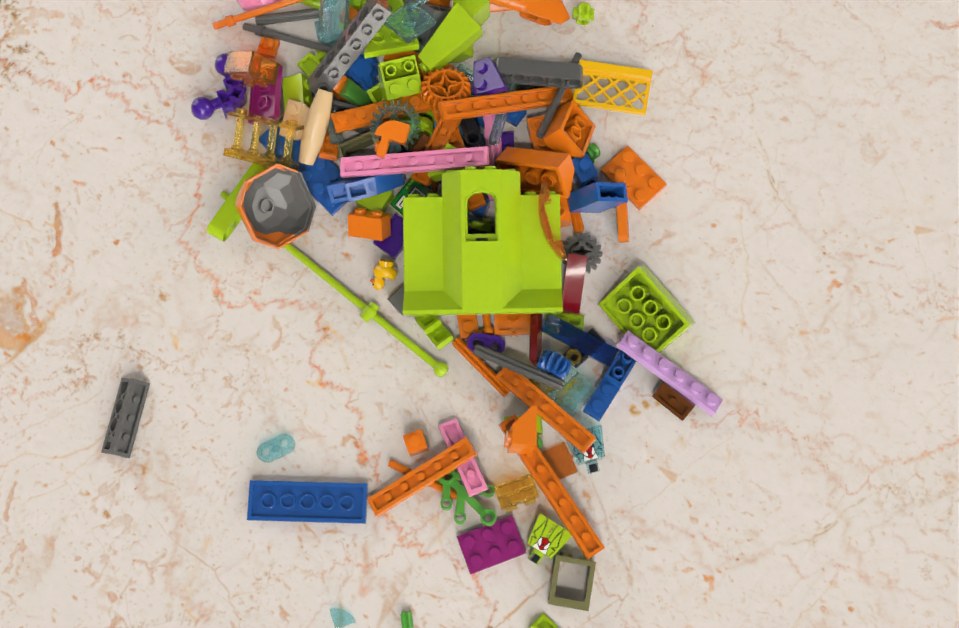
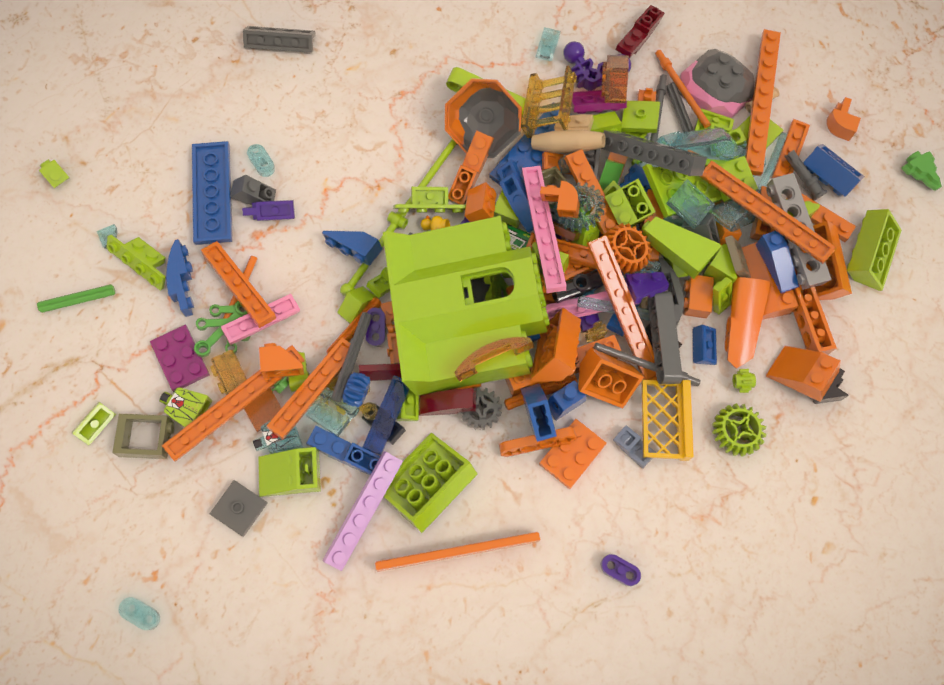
camera: 70 degrees right, 5 degrees down
orange brick [403,429,429,457] -> none
bright green plate [586,143,600,163] -> none
reddish brown plate [652,382,695,421] -> none
none -> lime bracket [106,235,166,291]
none -> clear light blue plate [118,597,160,630]
none -> blue slope [166,239,194,317]
none -> dark grey plate [209,480,268,537]
none -> dark grey slope [230,175,276,205]
none -> dark purple hinge [242,200,295,221]
none -> lime slope [258,447,321,497]
none -> blue slope [322,231,383,266]
none -> lime slope [337,286,377,324]
none -> orange tile [375,532,540,572]
none -> lime bracket [393,186,466,213]
none -> orange slope [448,130,494,205]
none -> clear light blue slope [536,27,561,61]
none -> clear yellow plate [585,320,608,342]
none -> dark purple plate [601,554,641,586]
none -> sand blue slope [613,425,656,469]
none -> dark red slope [615,5,665,58]
none -> lime plate [621,100,660,133]
none -> dark grey slope [655,258,684,327]
none -> orange brick [683,275,714,318]
none -> blue slope [692,324,717,365]
none -> lime gear [712,403,767,457]
none -> lime plate [713,277,732,315]

